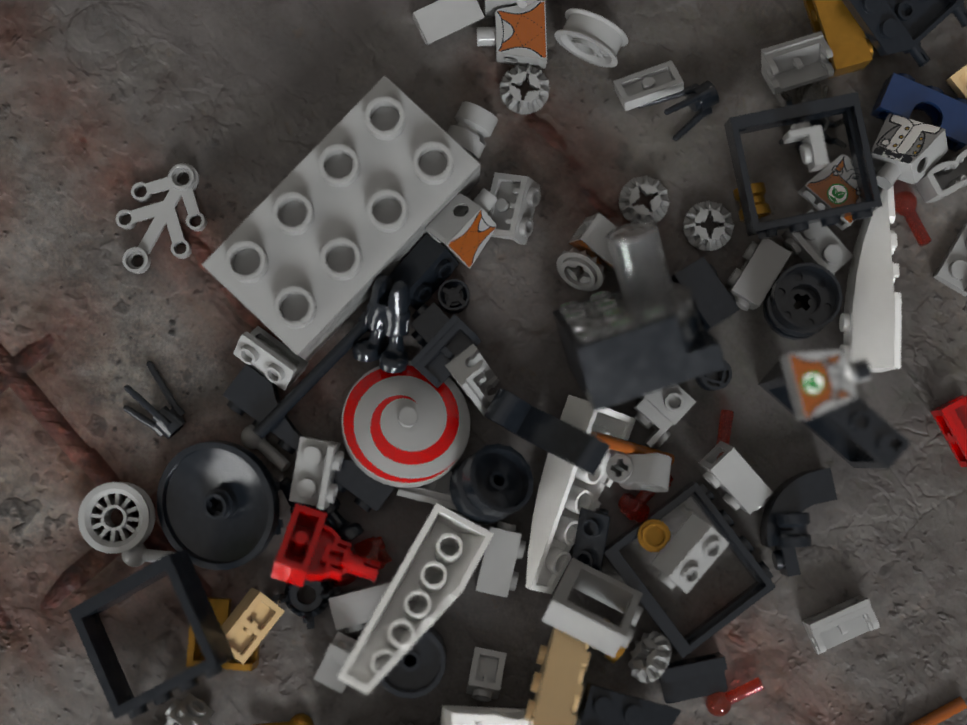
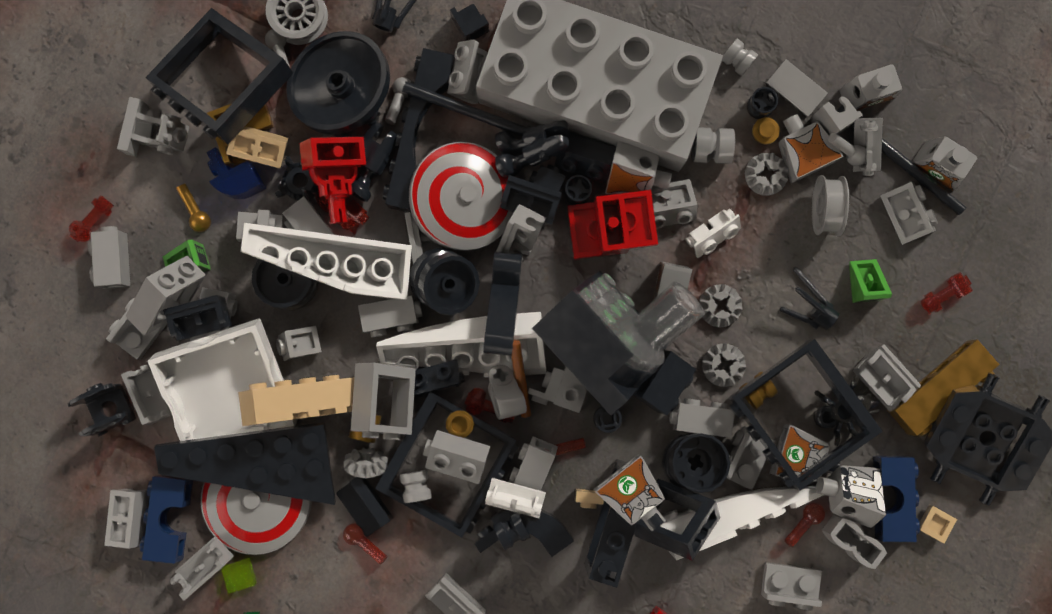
camera: 70 degrees right, 0 degrees up
light grey bracket [289,436,344,510] -> none
light grey gear [556,247,606,291] -> none
light grey plate [613,60,684,111] -> none
light grey bracket [782,122,829,172] -> none
none -> clear blue brick [206,147,266,199]
none -> light grey wheel [400,470,432,503]
none -> black panel [450,4,490,41]
none -> white hinge [485,478,546,518]
none -> red bracket [567,190,658,260]
none -> tan plate [575,489,604,509]
none -> black window [634,479,720,561]
none -> white hinge [685,209,741,258]
none -> light grey wheel [722,38,758,76]
none -> black wheel [747,87,779,119]
none -> pearl gold plate [752,117,780,145]
none -> bright green slope [849,259,892,303]

